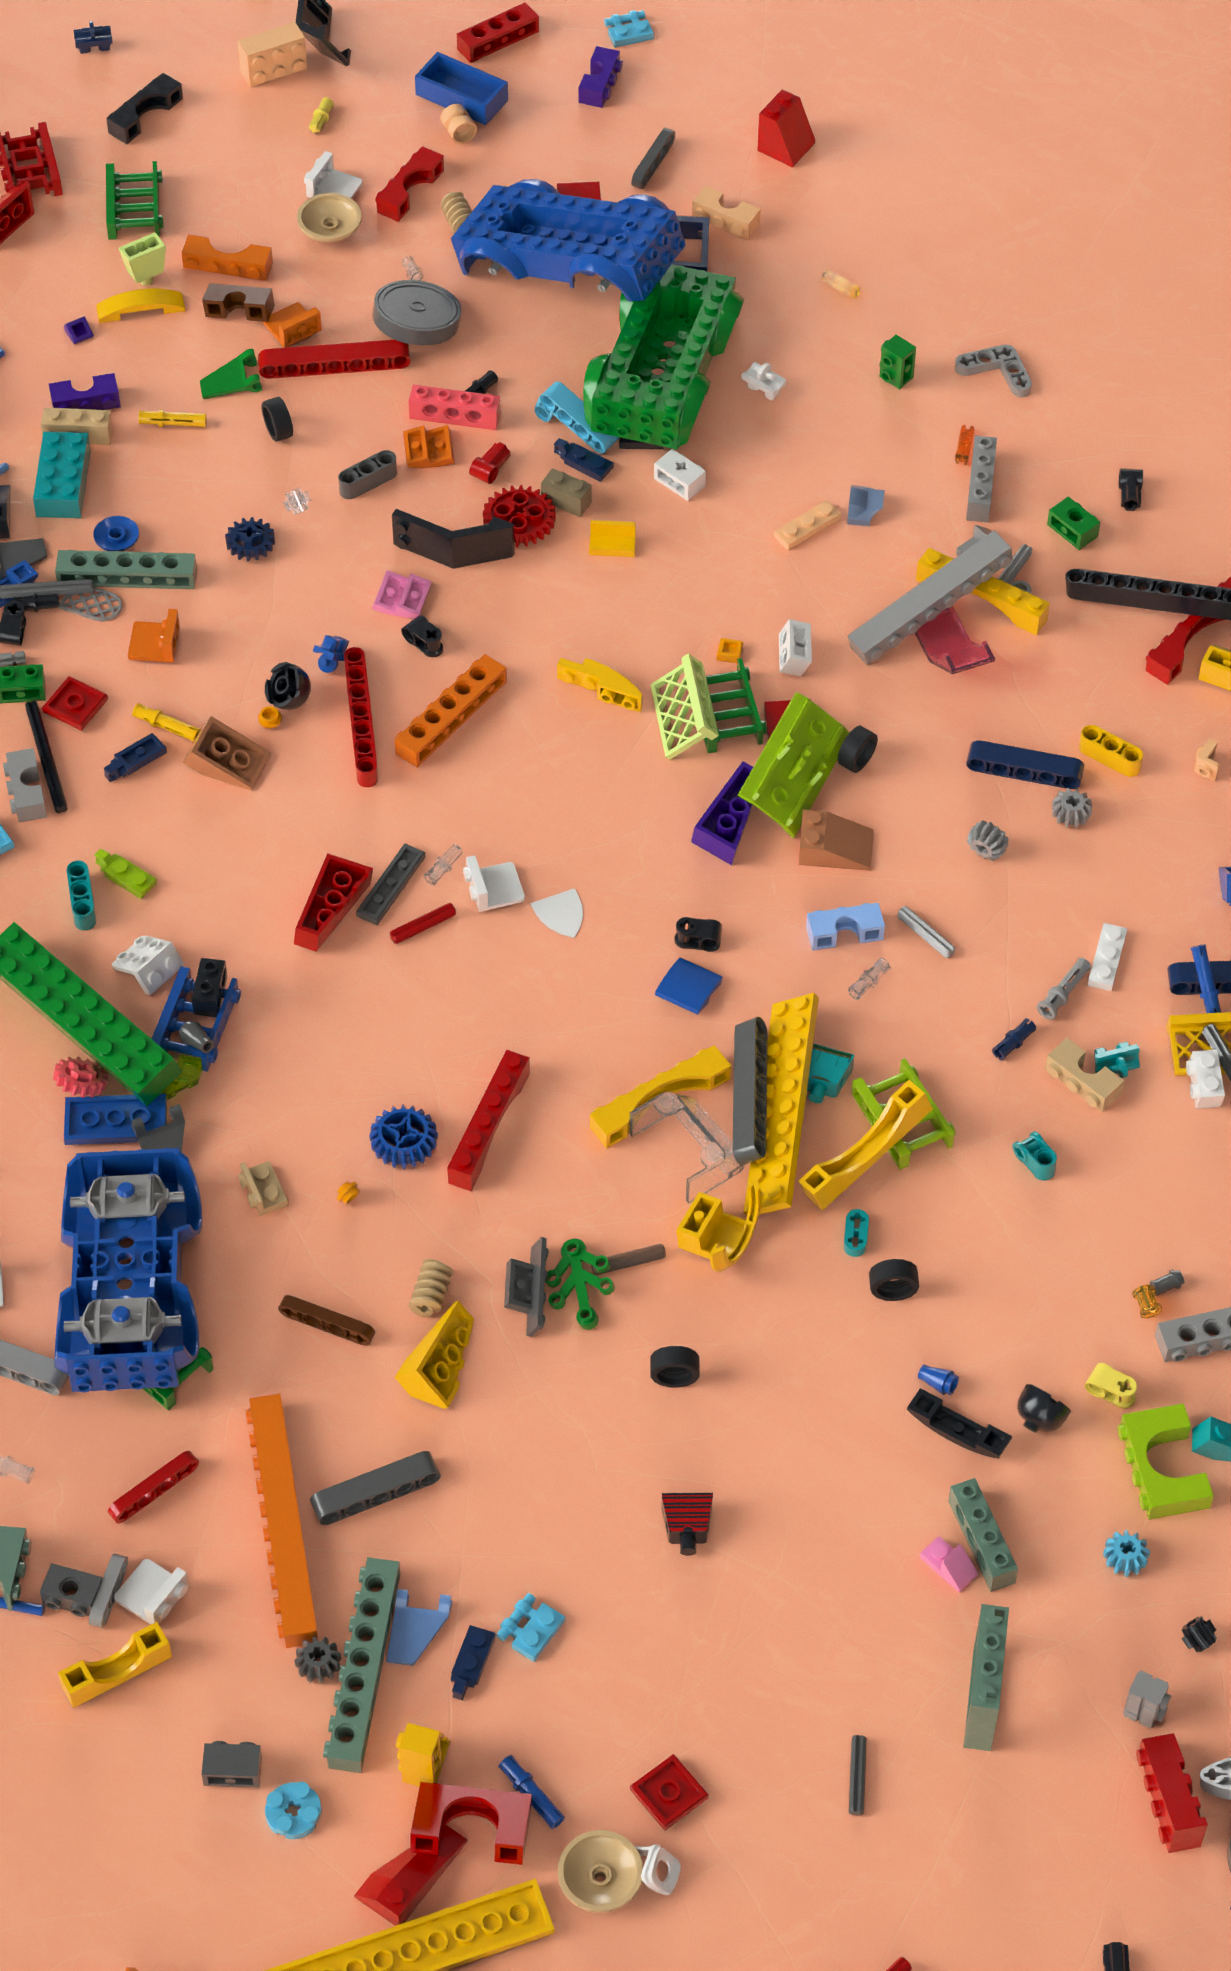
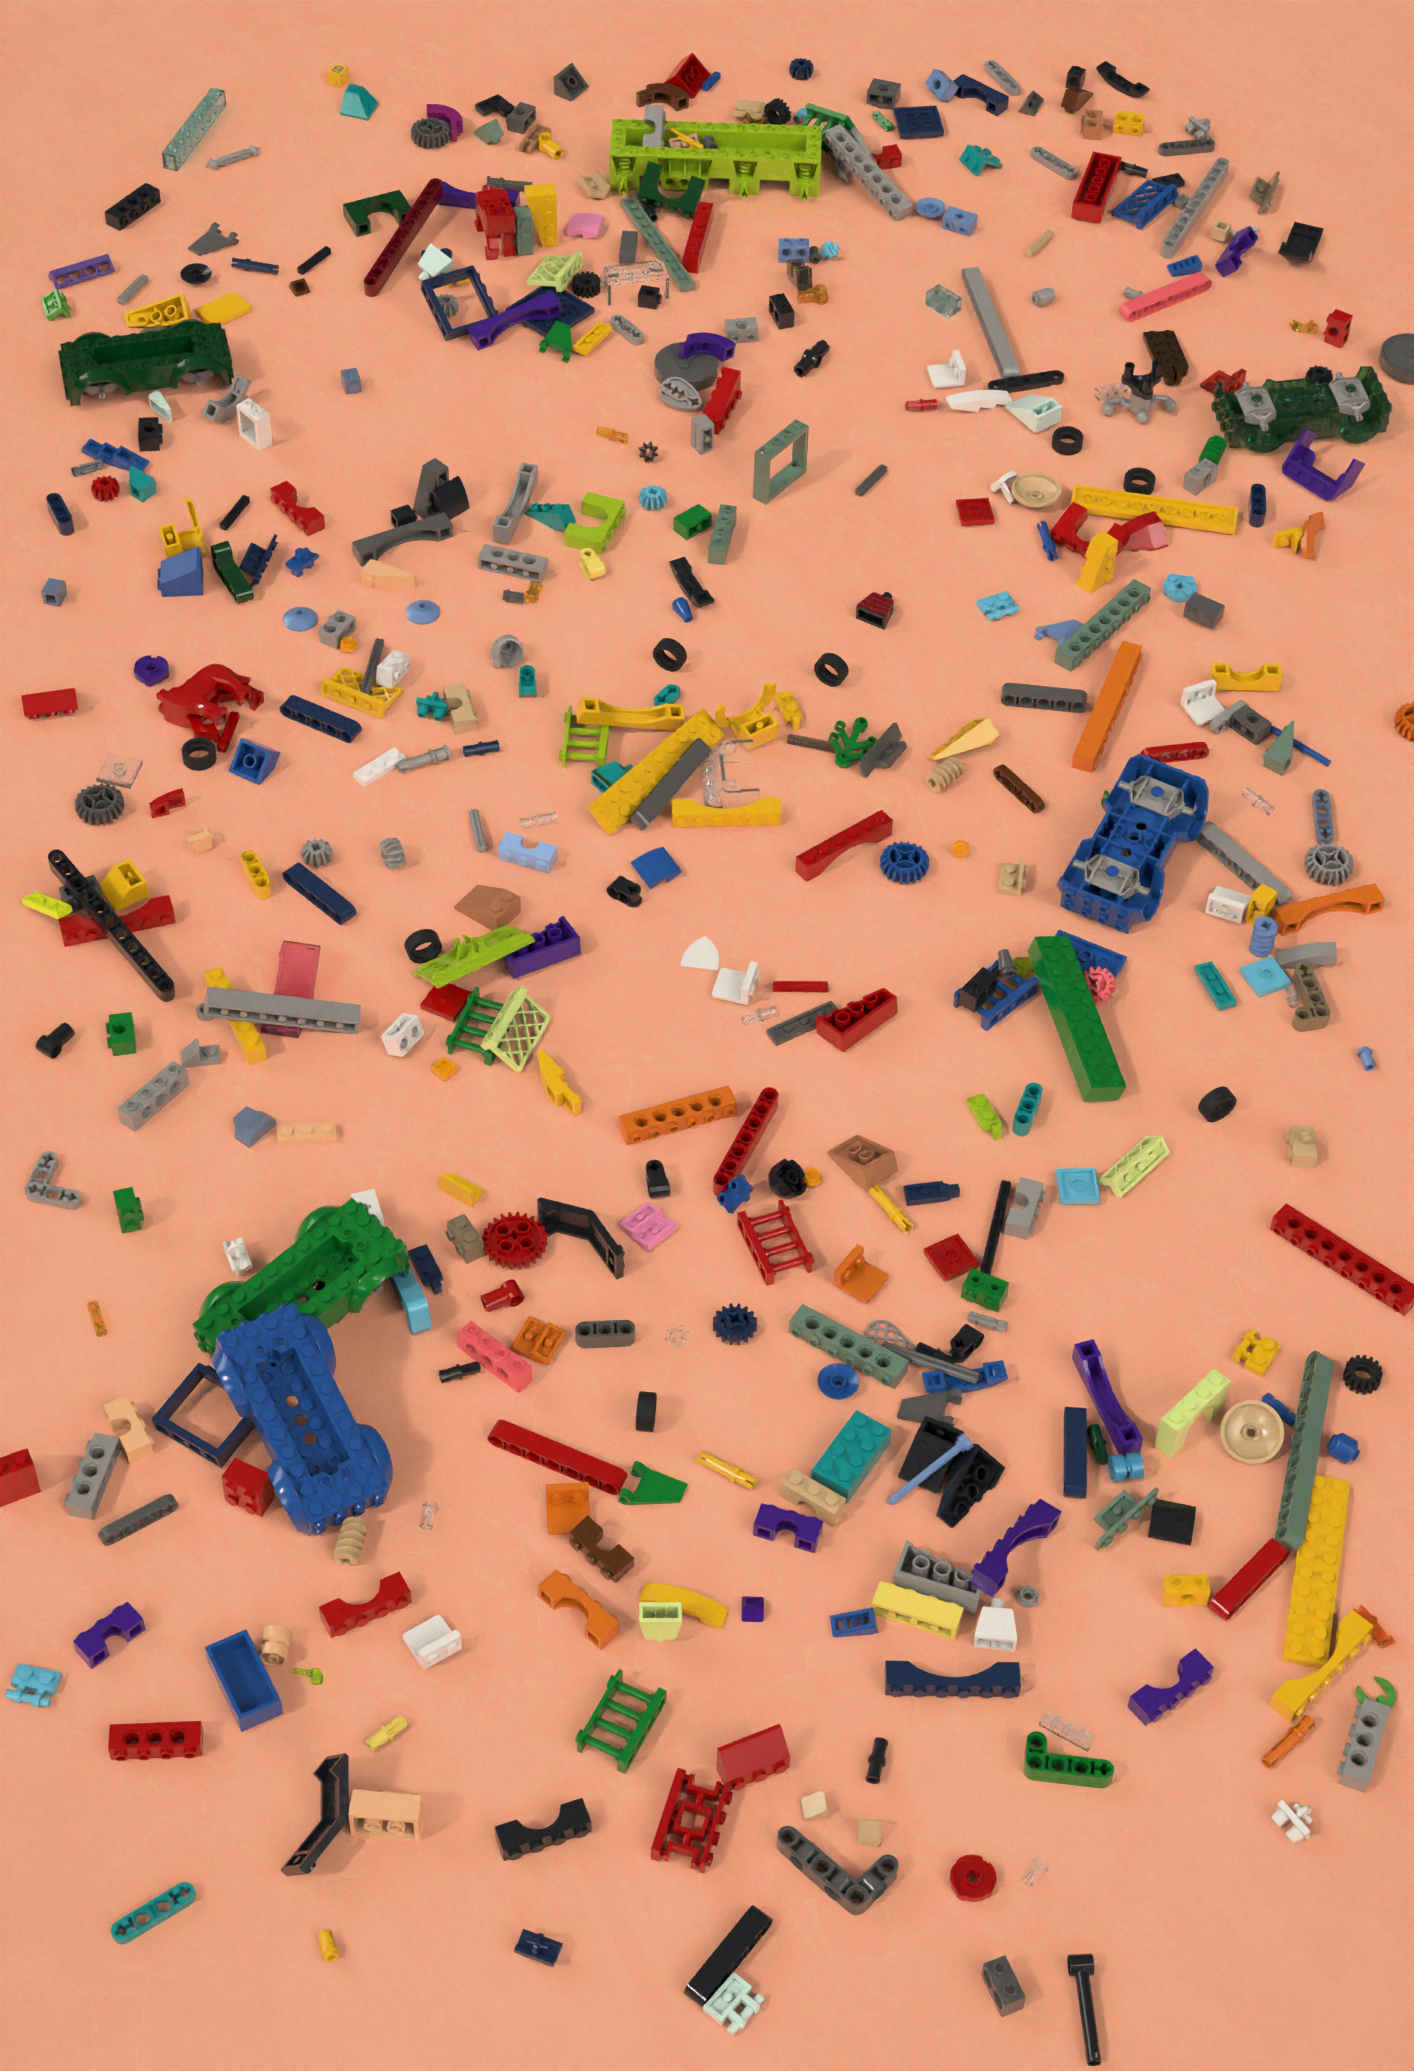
camera: 150 degrees left, 5 degrees down
white bracket [112,936,185,995] -> none
dark grey flag [131,1104,185,1152] -> none
dark grey gear [294,1635,341,1684] -> none
tan dish [297,193,362,242] -> none
dark grey brick [372,280,461,345] -> none
dark blue hinge [450,1625,496,1701] -> none
bright pink slope [920,1536,978,1592] -> none
clear orange piece [955,425,974,465] -> none
light grey axle [998,544,1032,584] -> none
black cylinder [1017,1384,1071,1433] -> none
blue pin [1190,944,1222,1013] -> none
none -> light grey brick [64,1432,121,1520]
none -> clear neon green hand [293,1668,323,1685]
none -> light grey piece [490,634,524,669]
none -> green brick [673,504,712,541]
none -> red fence [737,1199,814,1286]
none -> yellow hinge [775,691,802,731]

